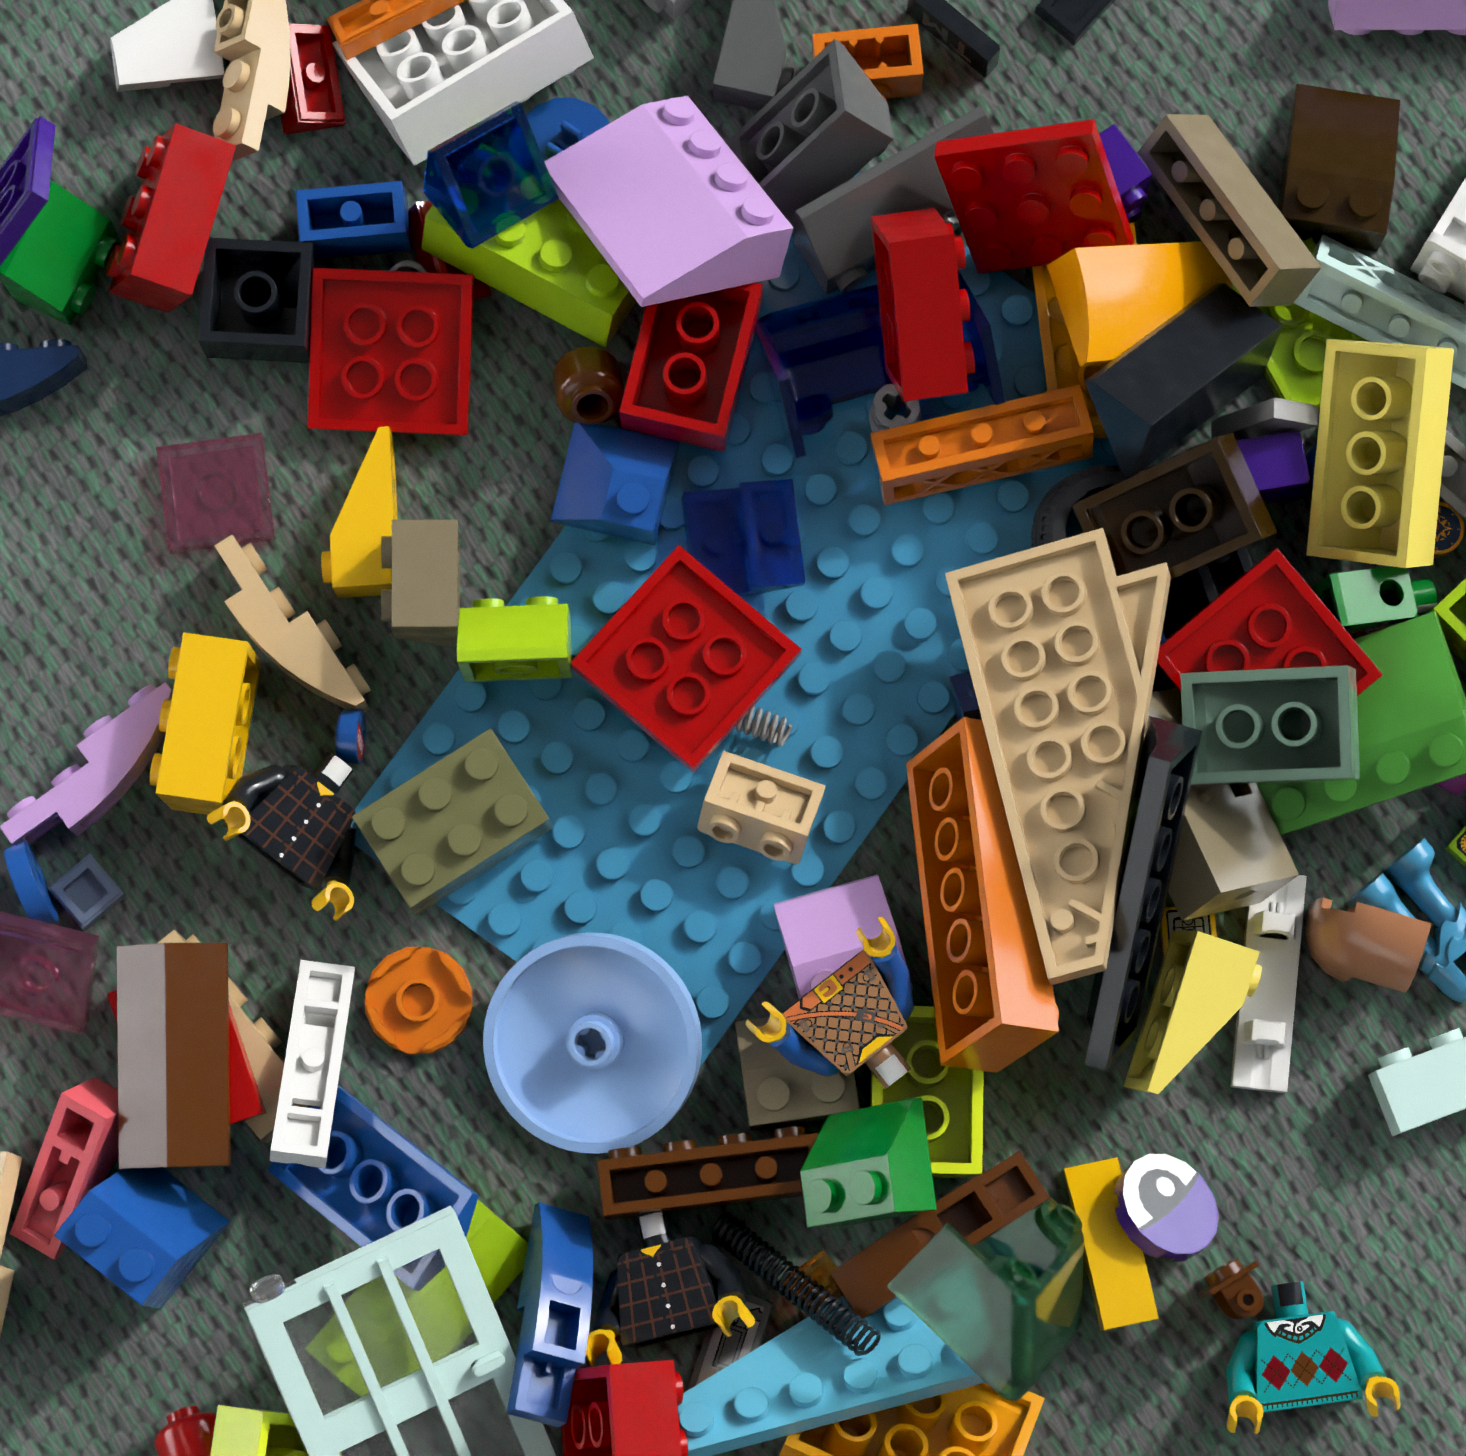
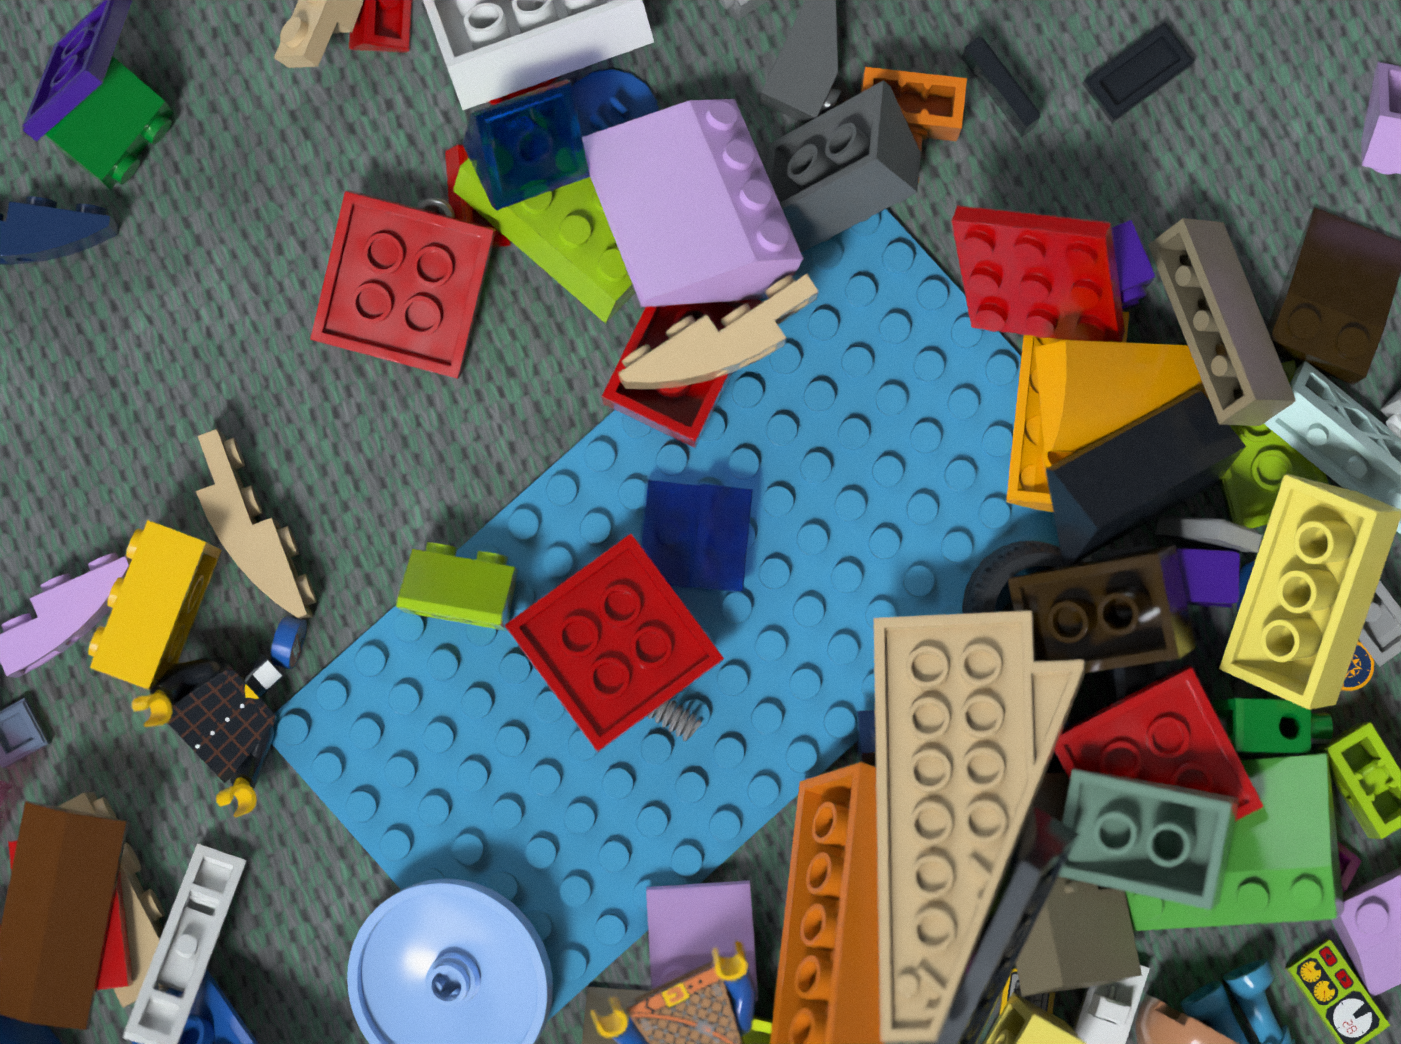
camera: 10 degrees right, 5 degrees up
red brick [105,123,236,313] -> none
clear pink tile [156,433,276,554] -> none
black slope [198,238,314,363] -> none
blue brick [296,181,412,259] -> none
yellow slope [321,426,398,598] -> none
olive brick [352,728,553,916] -> none
orange tile [365,946,473,1055] -> none
dark tan slope [381,520,460,648] -> none
blue slope [551,422,680,546] -> none
reddish brown head [553,346,624,425] -> none
tan bracket [697,751,826,865] -> none
clear blue windscreen [755,271,1005,458] -> none
dark grey slope [794,105,994,296] -> none
light grey bush [869,384,921,432] -> none
orange fence [870,384,1094,506] -> none
red brick [871,208,975,402] -> none
none -> tan slope [619,274,818,389]

